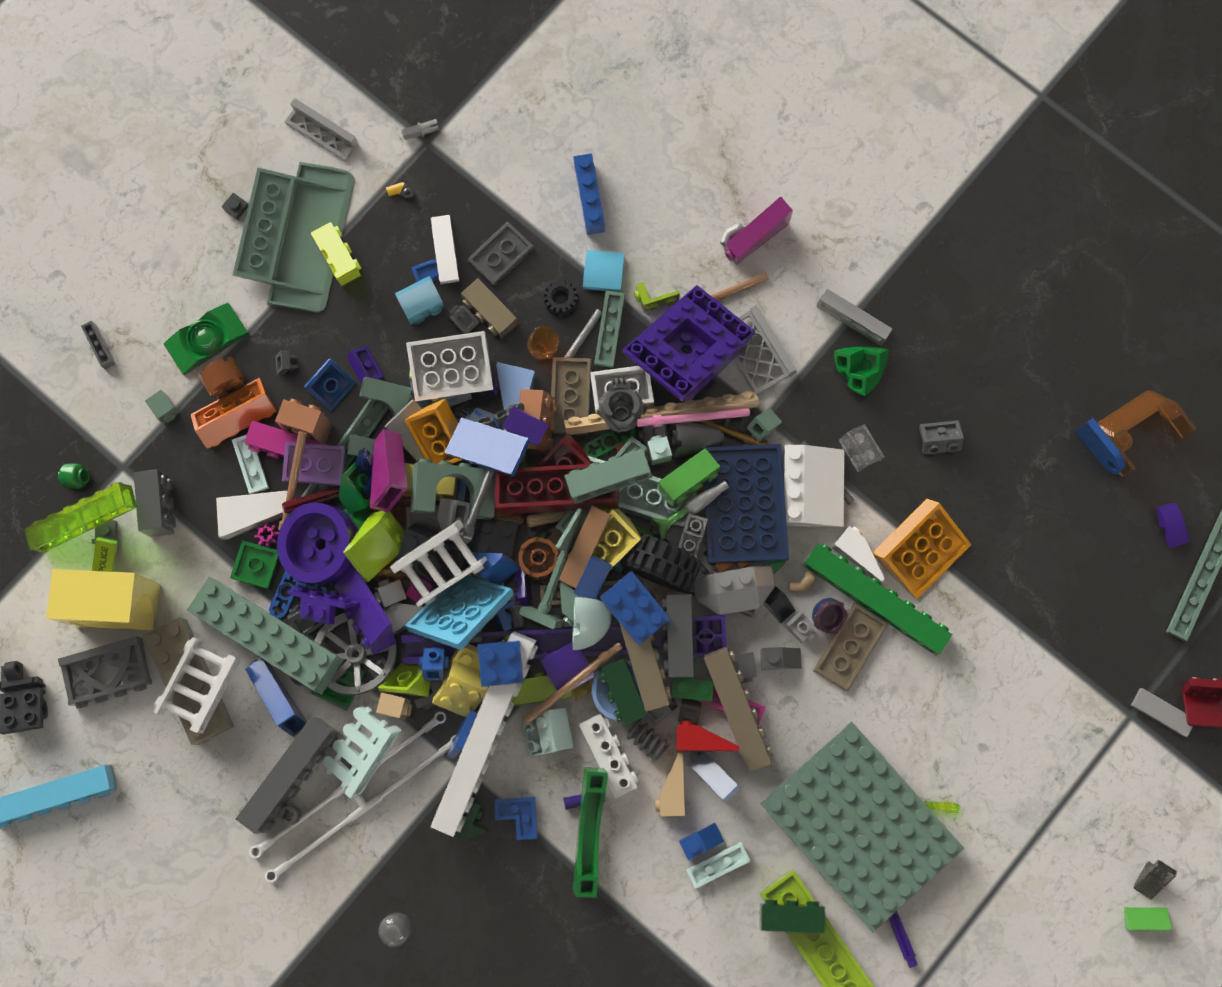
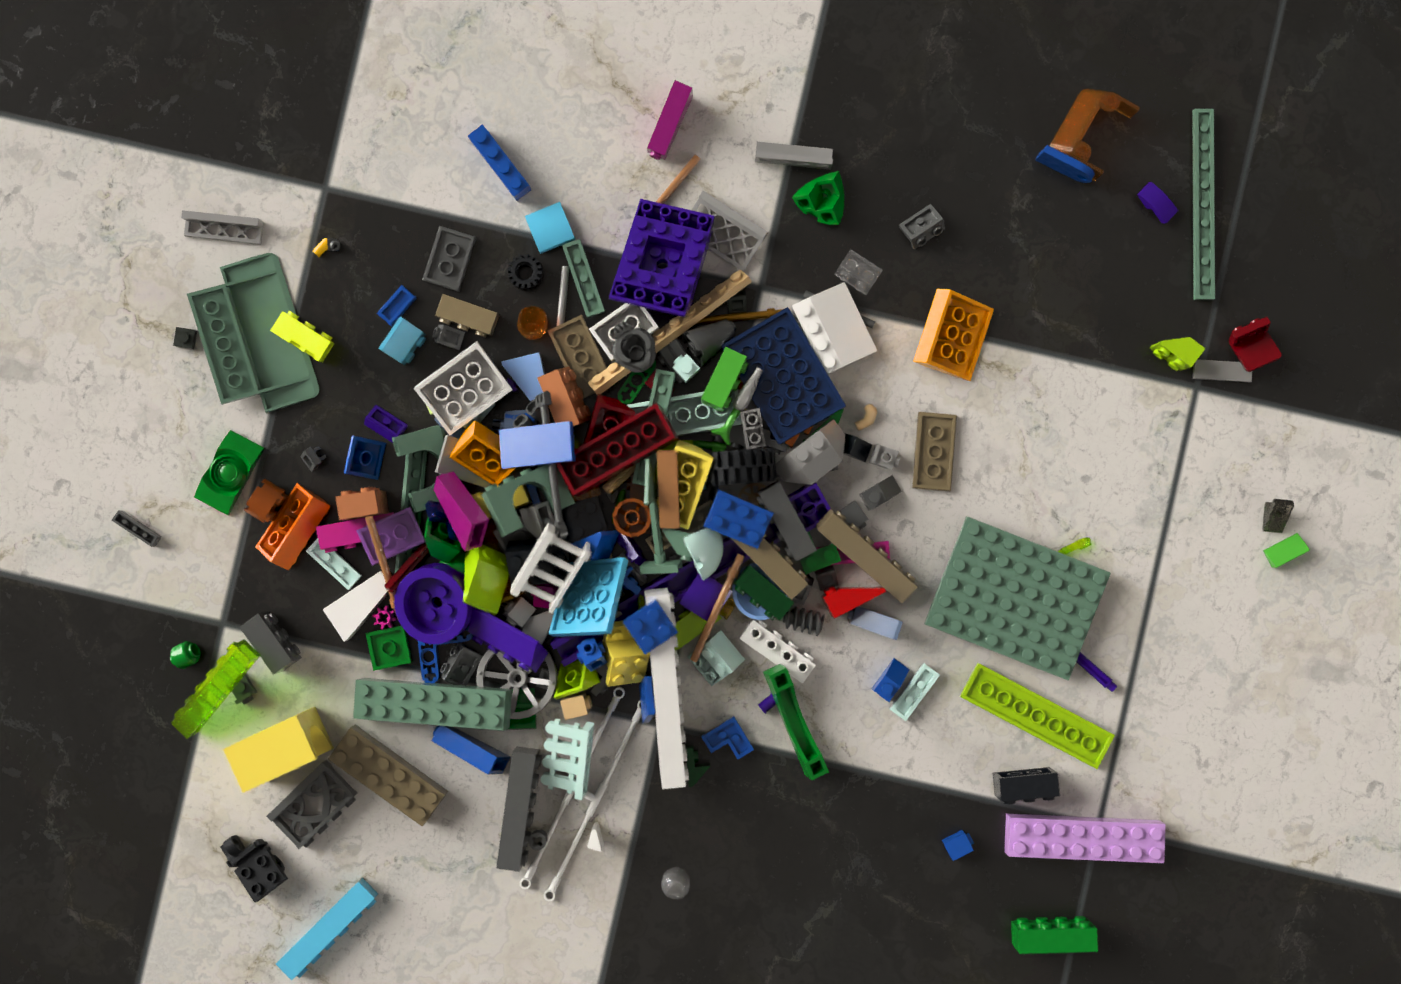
camera: 30 degrees left, 10 degrees up
lime tile [92,537,118,572] -> none
sand green brick [145,390,179,424] -> none
white fence [154,637,241,734] -> none
dark purple bracket [287,585,358,625] -> none
light grey axle [401,119,439,140] -> none
white slope [431,215,459,284] -> none
dark purple slope [502,406,548,446] -> none
sand green brick [565,449,653,504] -> none
blue slope [574,556,612,600] -> none
lime bracket [634,282,680,311] -> none
bright pink bar [636,409,750,427] -> none
tan slope [655,753,685,816] -> none
light grey arm [720,223,745,246] -> none
sand green brick [747,408,782,442] -> none
dark green brick [759,899,825,933] -> none
green brick [802,543,953,656] -> none
clear pink hair [812,598,848,634] -> none
white slope [832,526,885,582] -> none
none -> white slope [587,822,604,852]
none -> lime slope [1150,337,1205,371]

